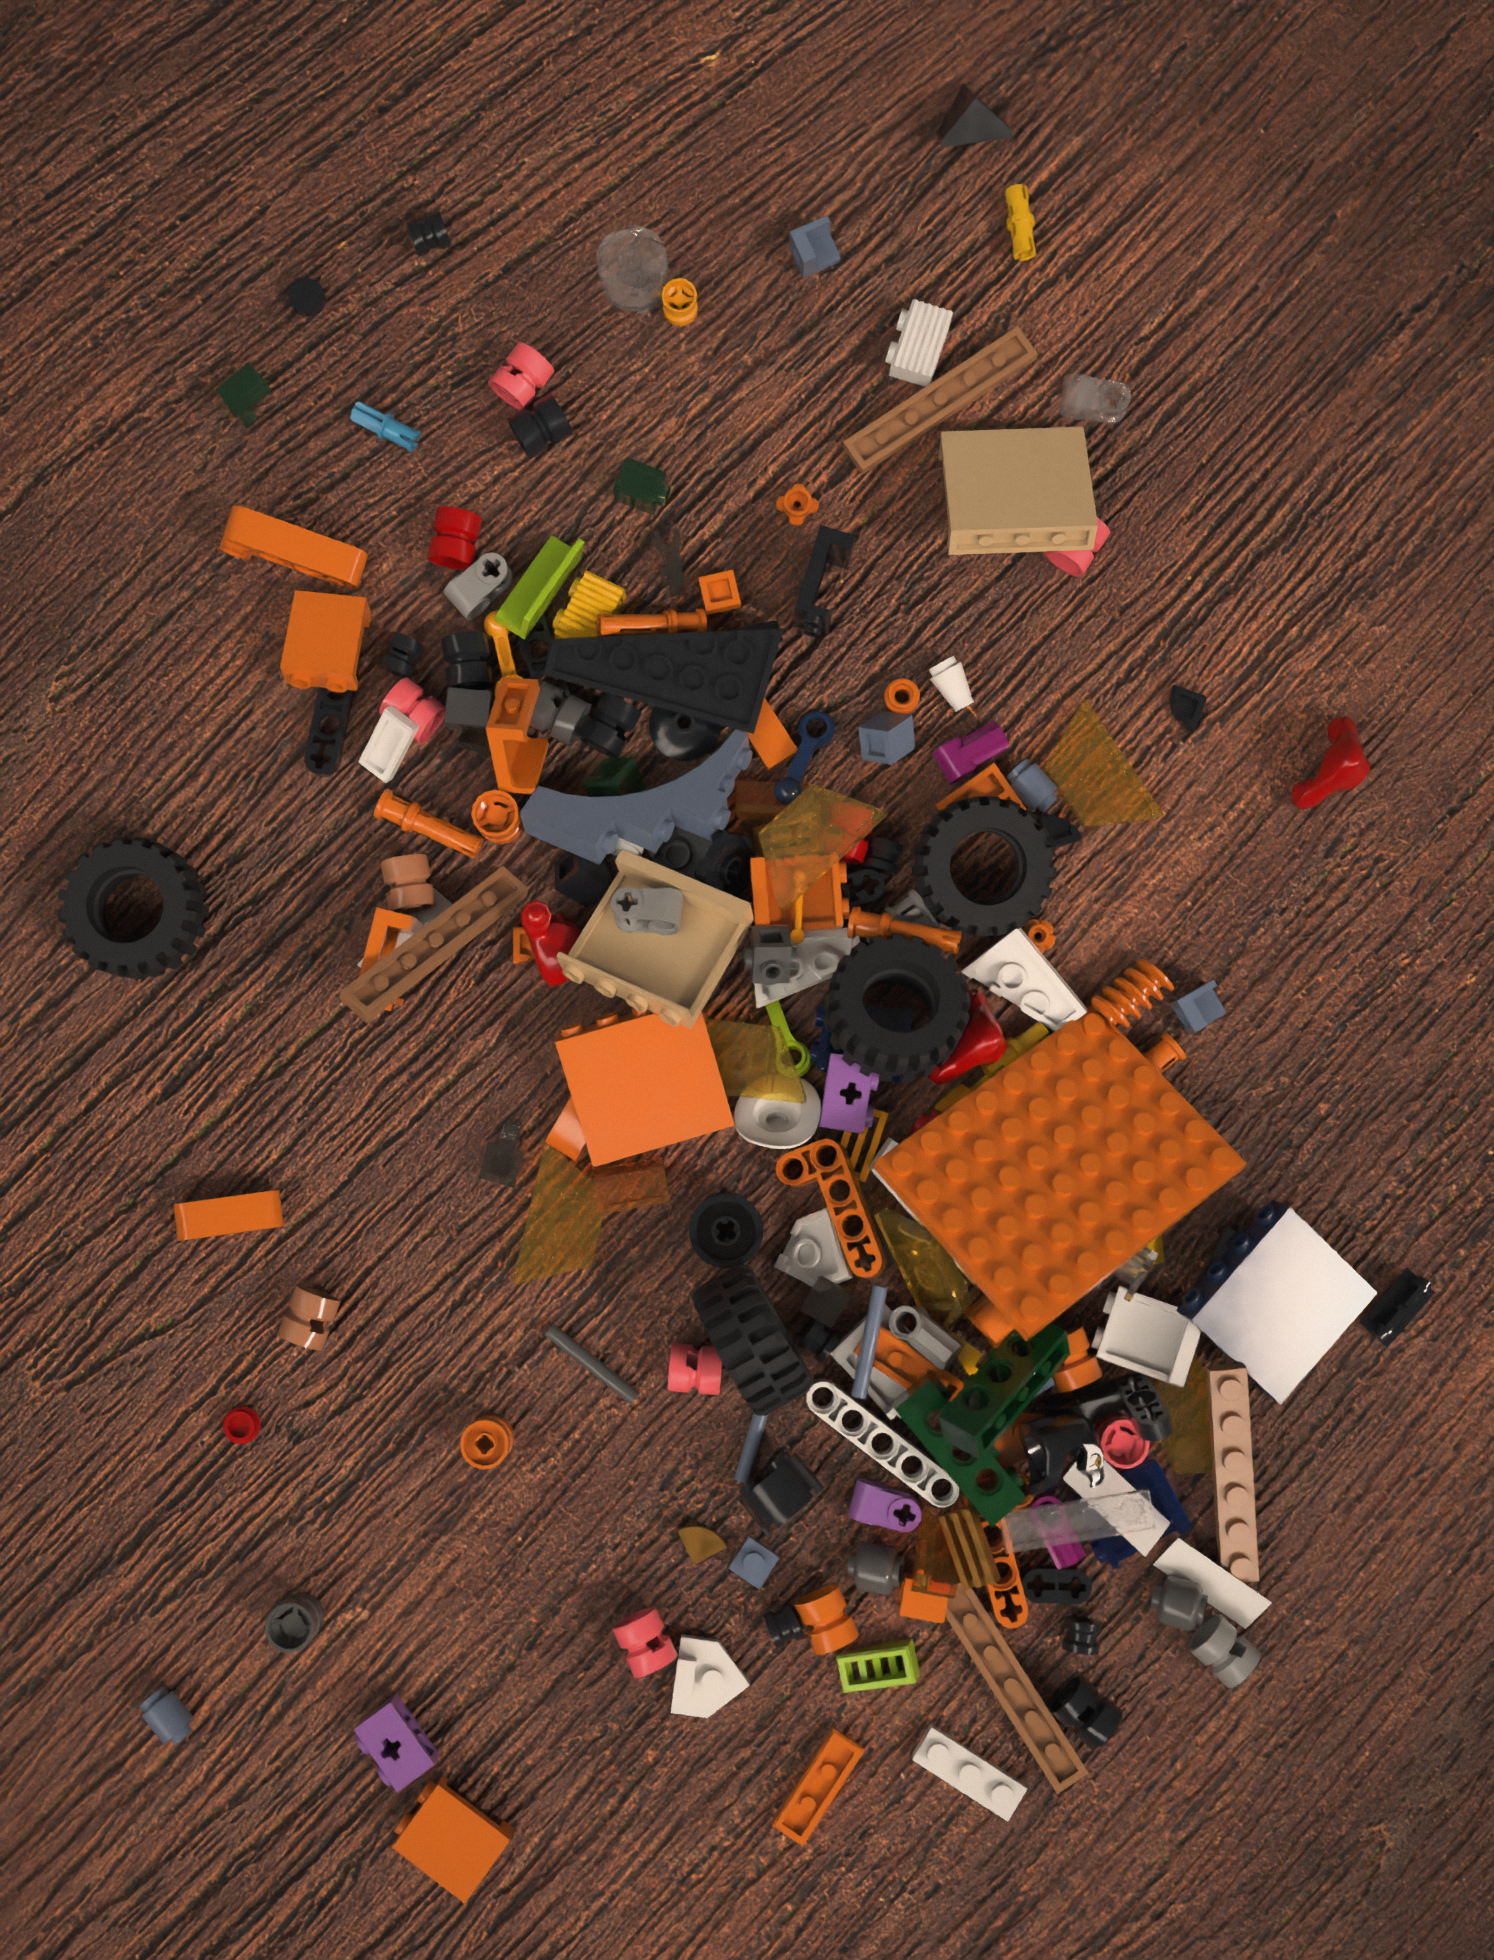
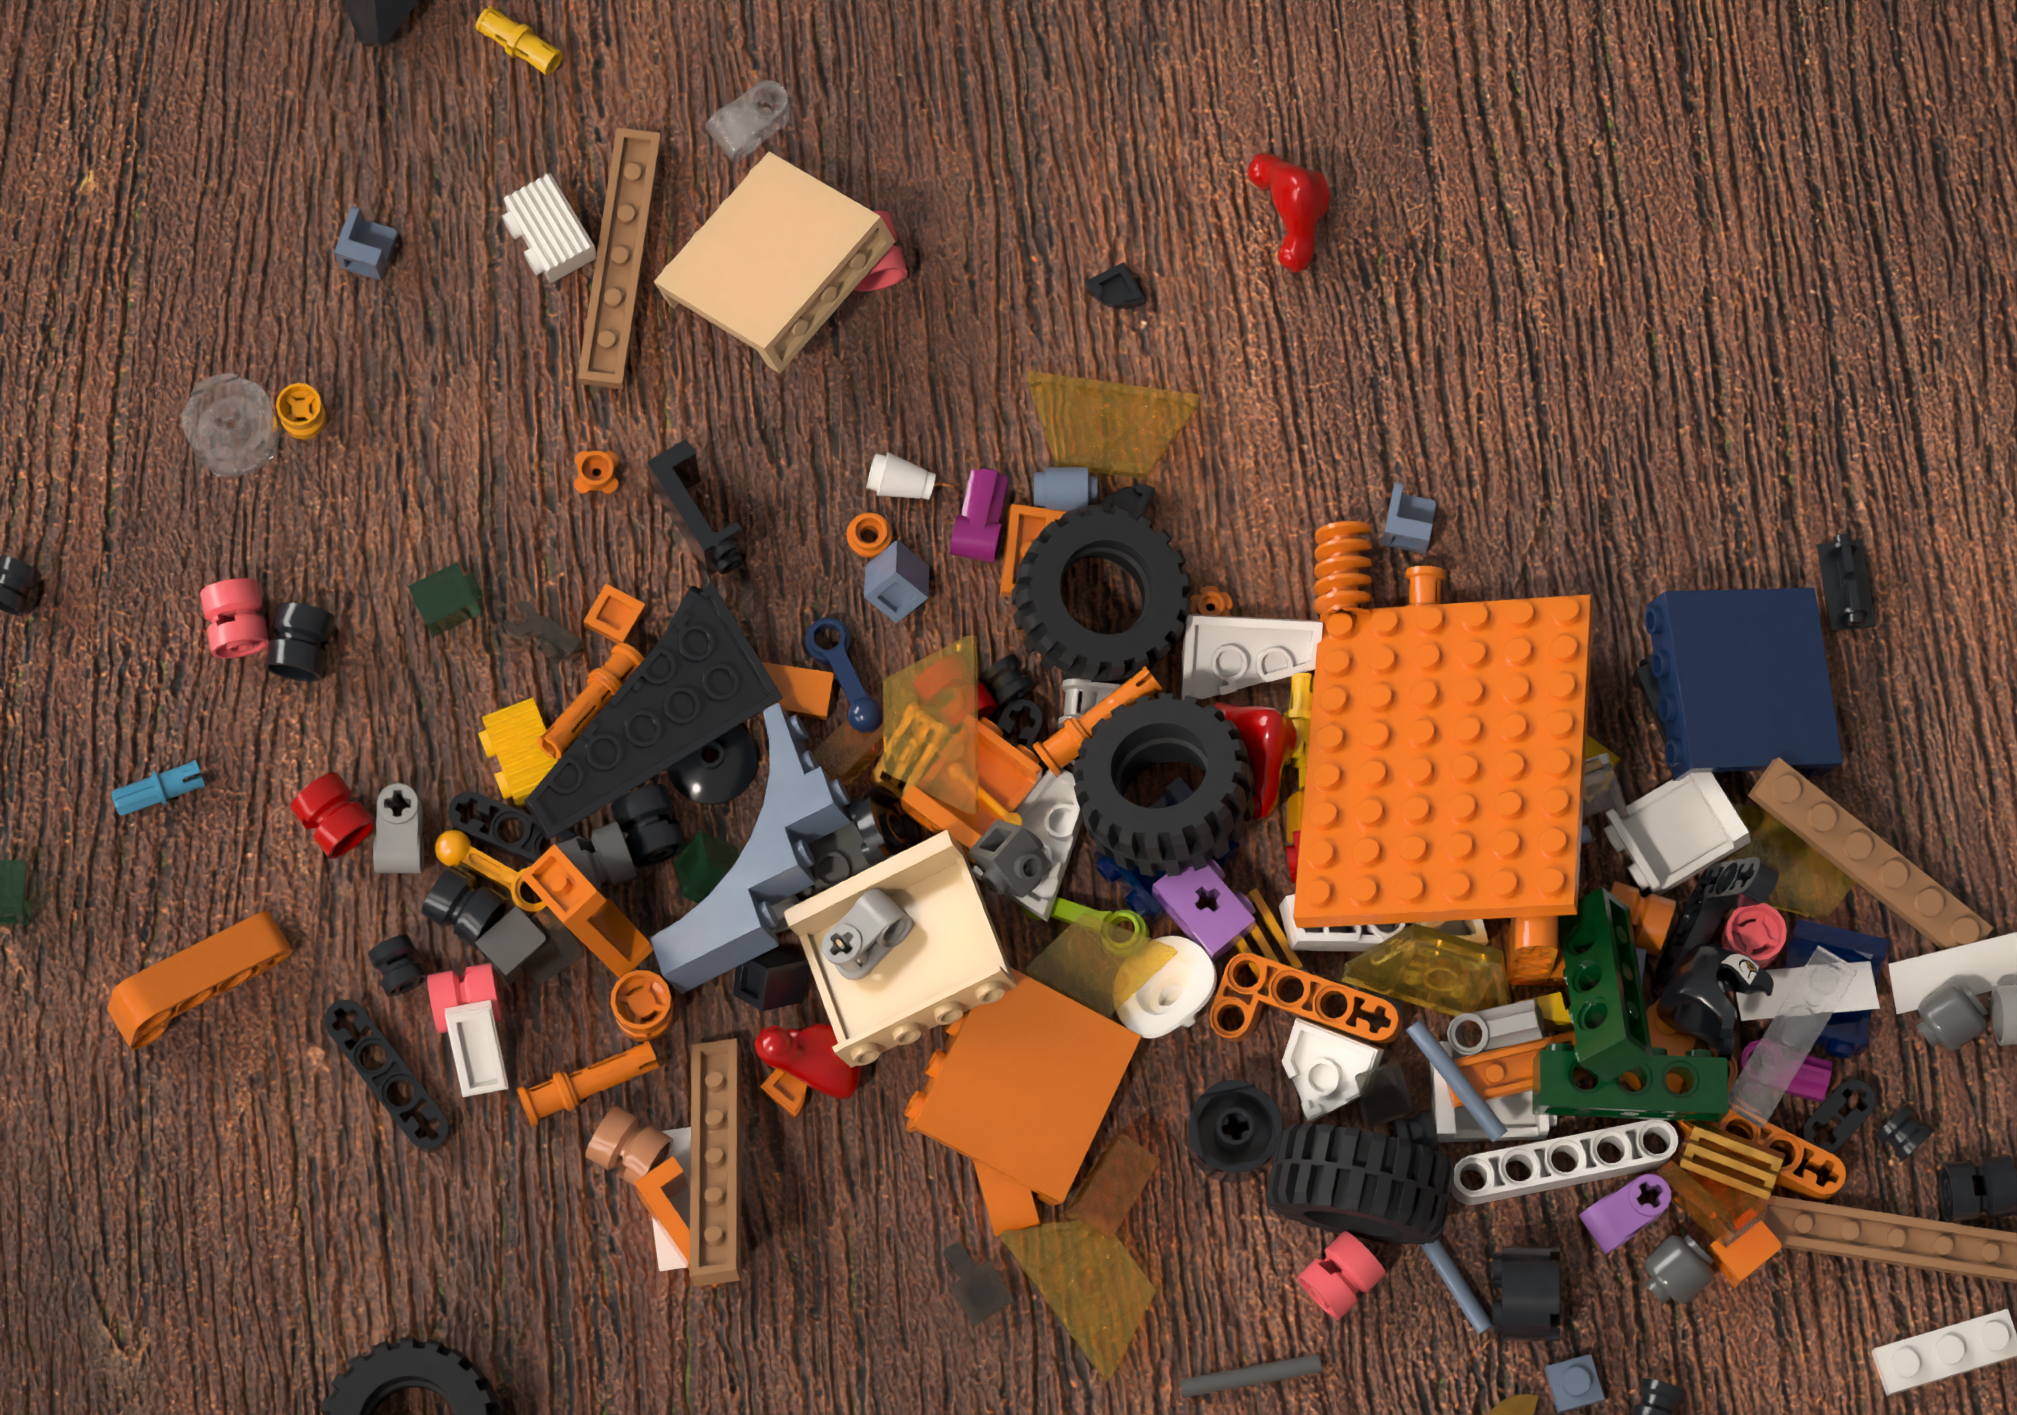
camera: 50 degrees left, 10 degrees down
orange panel [280,590,371,693] -> none
lime panel [494,535,585,640] -> none
orange wheel [795,1584,859,1655] -> none
lime slope [836,1638,920,1693] -> none

